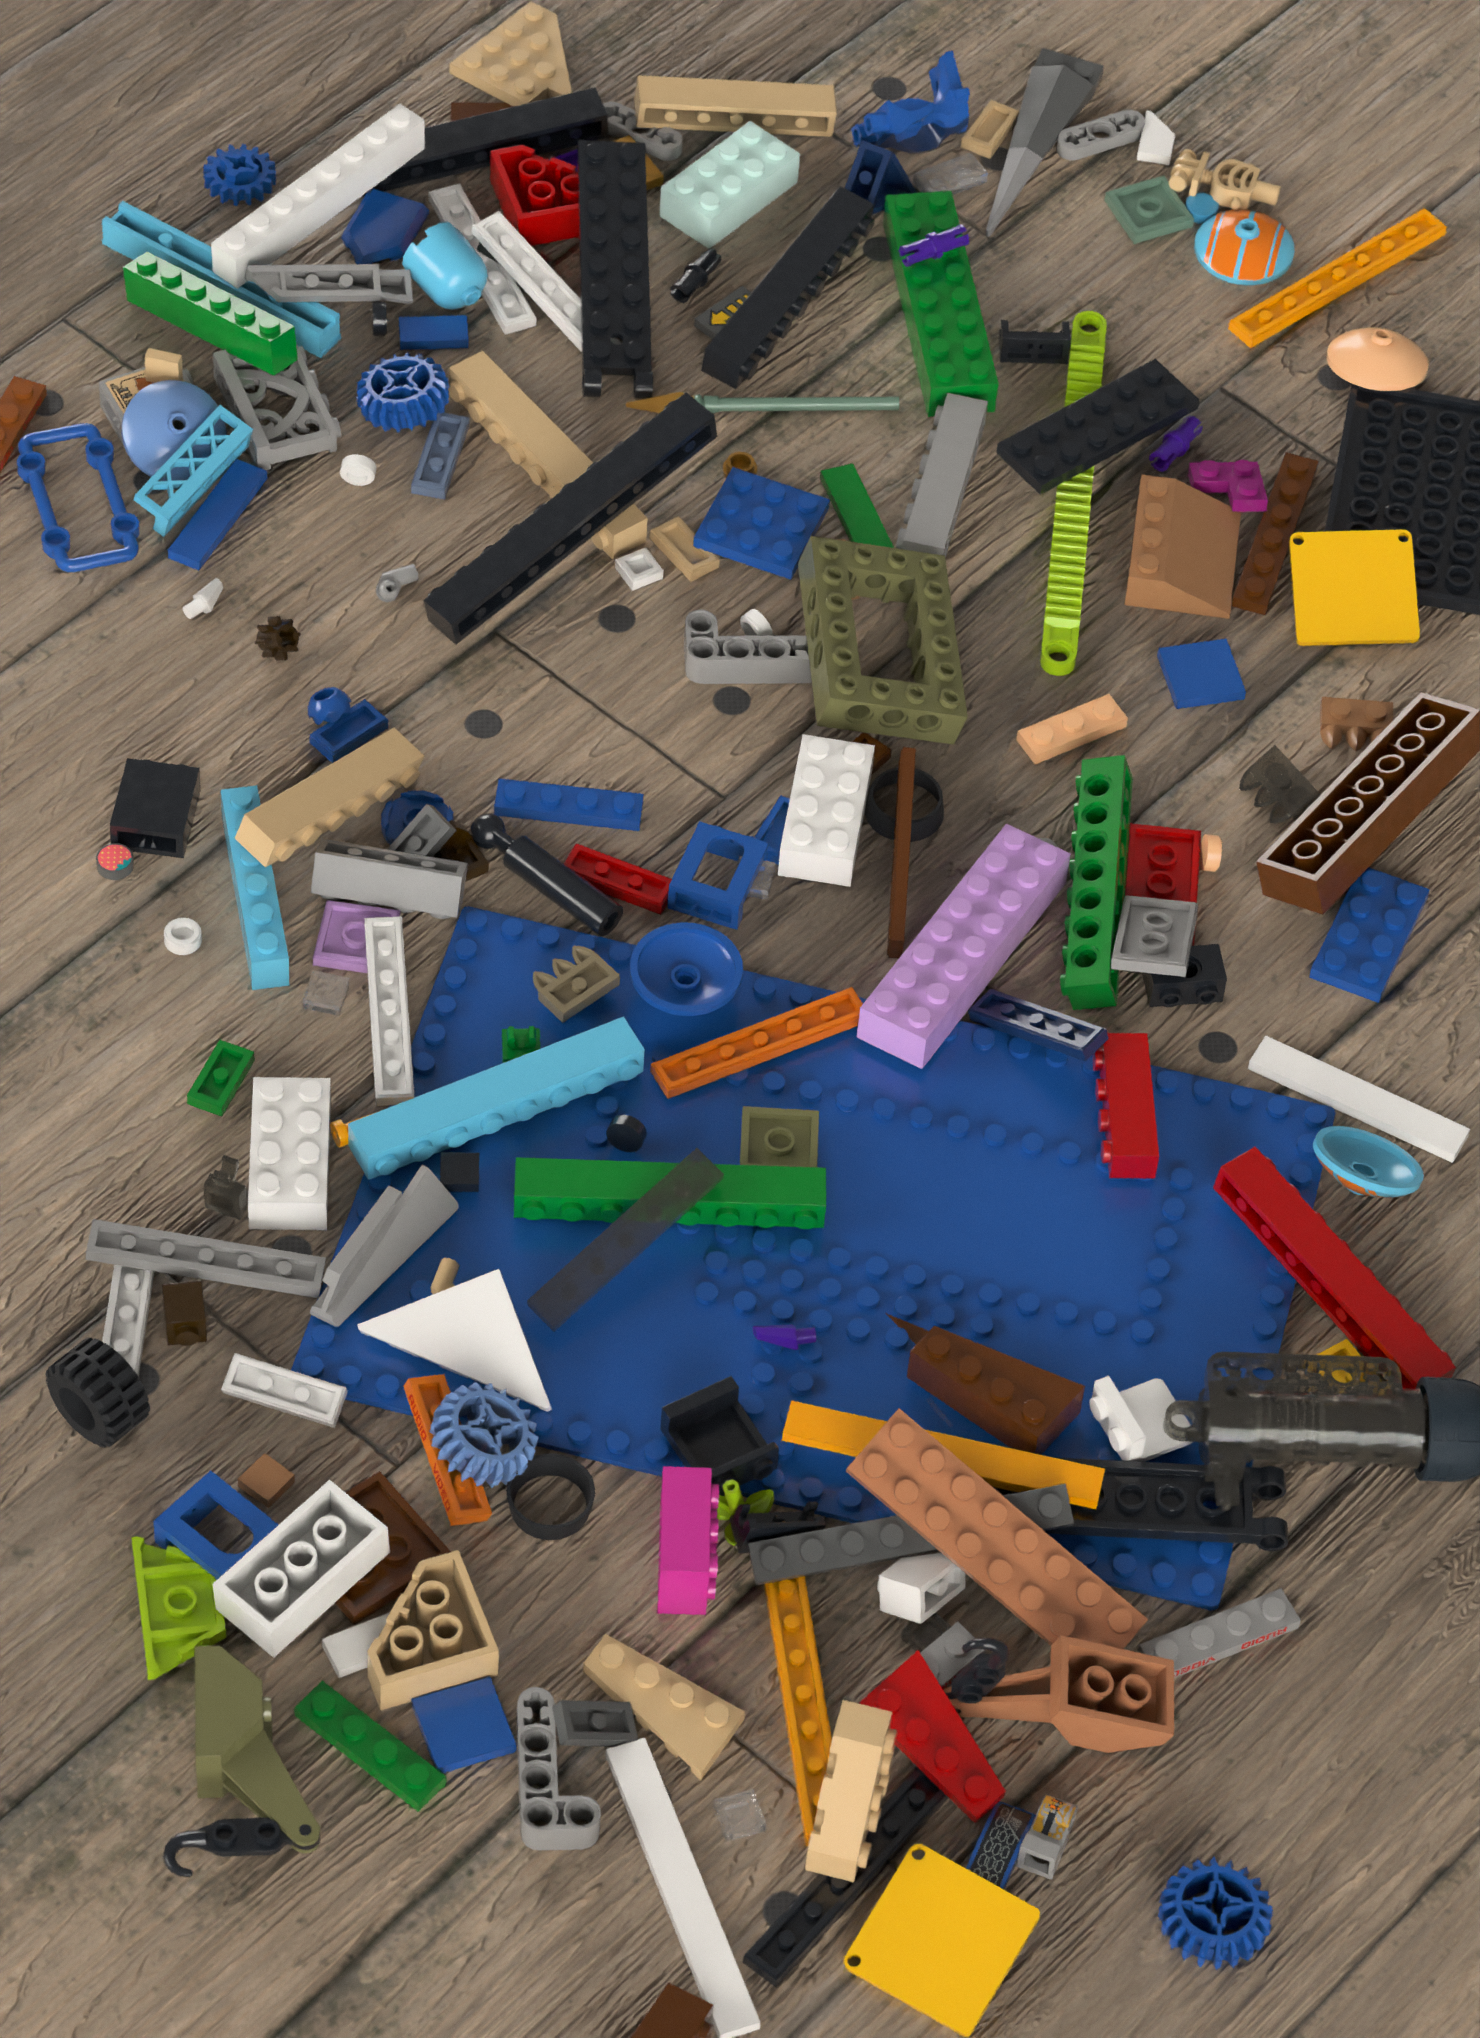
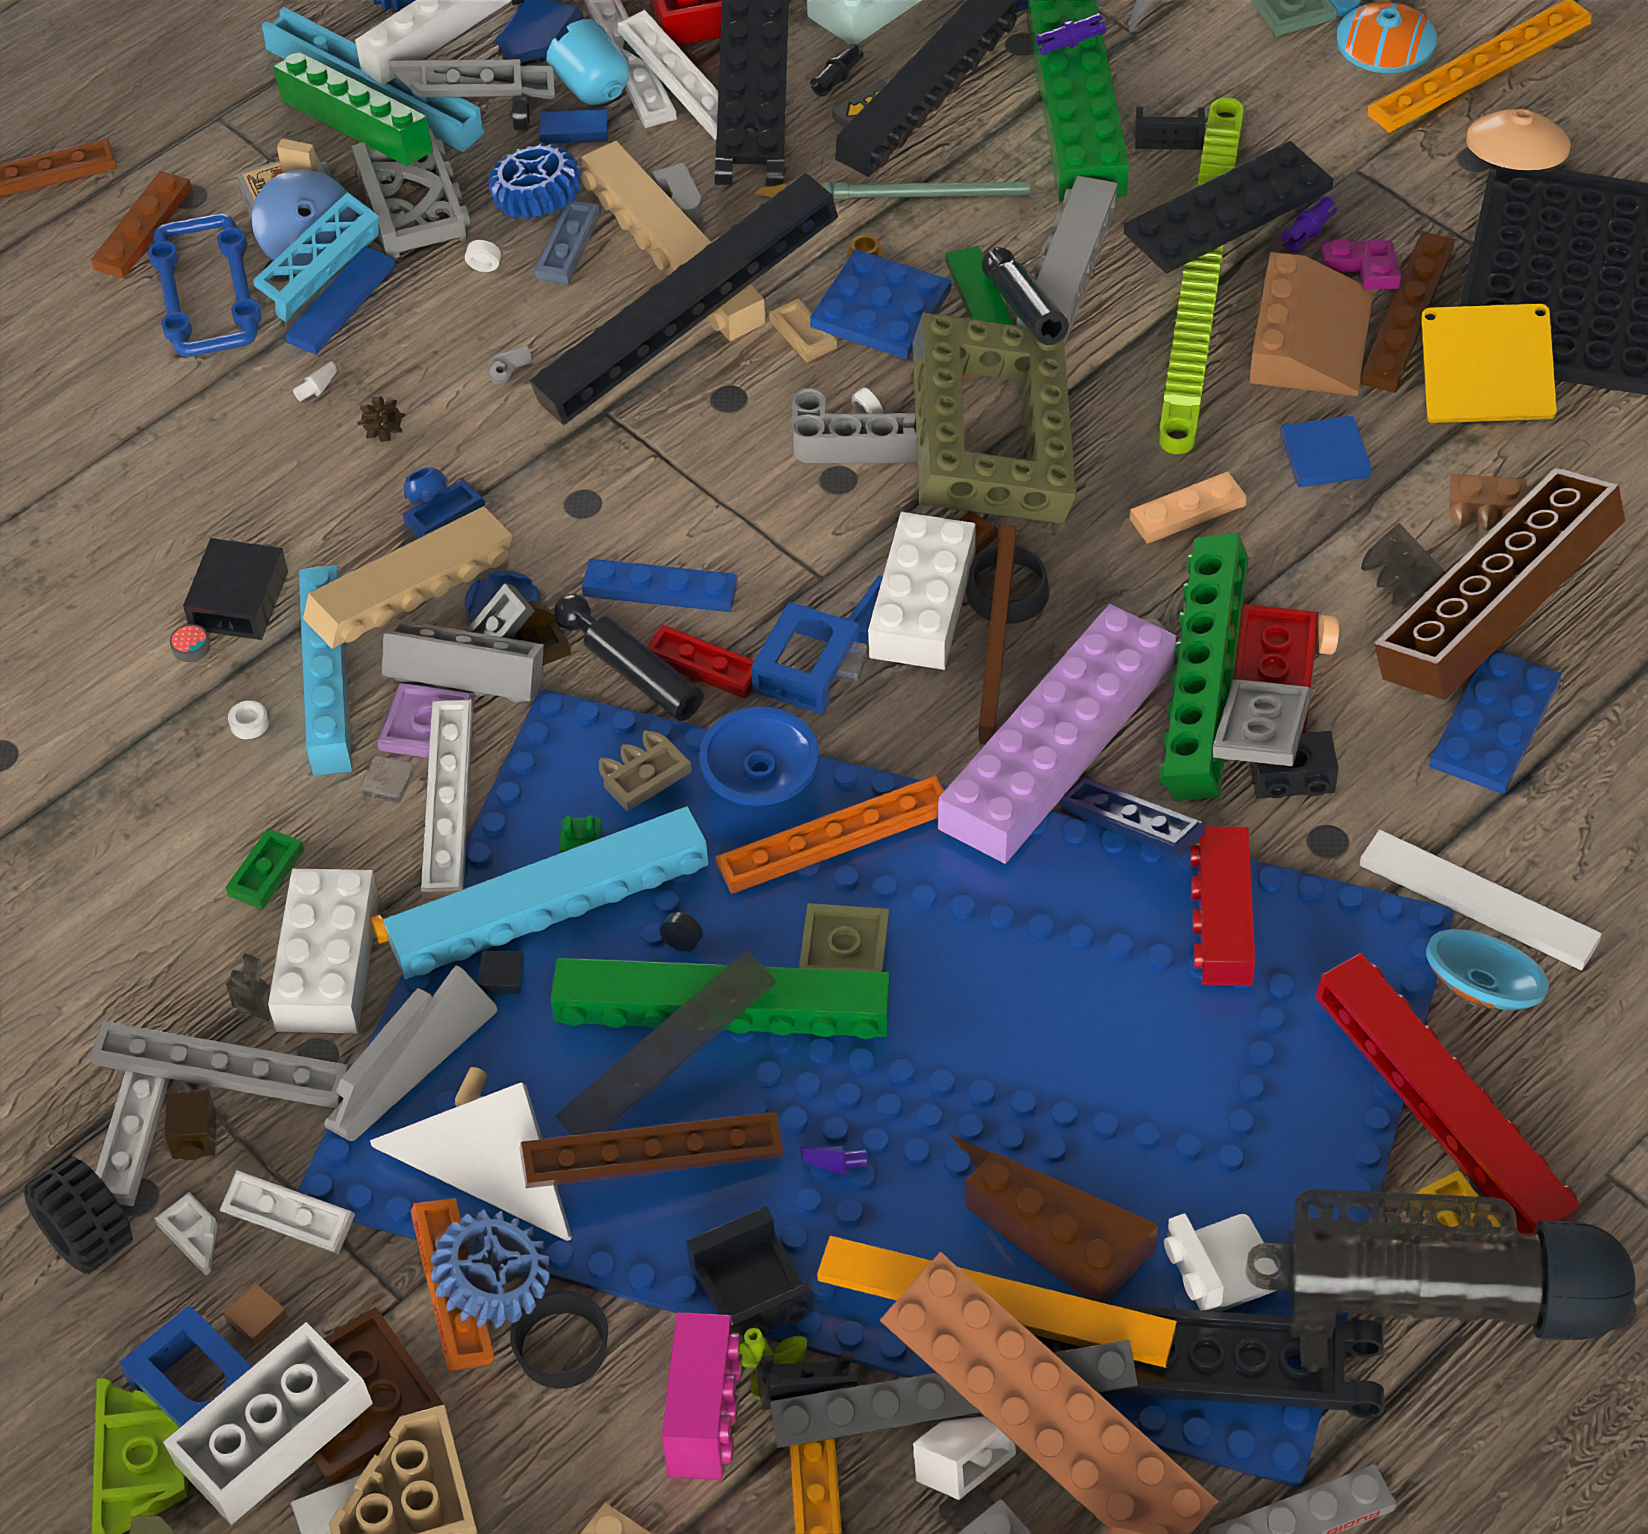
camera: 10 degrees right, 0 degrees up
white tile [615,547,663,591] -> none
none -> white tile [155,1192,218,1276]
none -> reddish brown plate [519,1112,784,1188]
none -> light grey leg [652,163,703,227]
none -> black piece [981,246,1069,345]

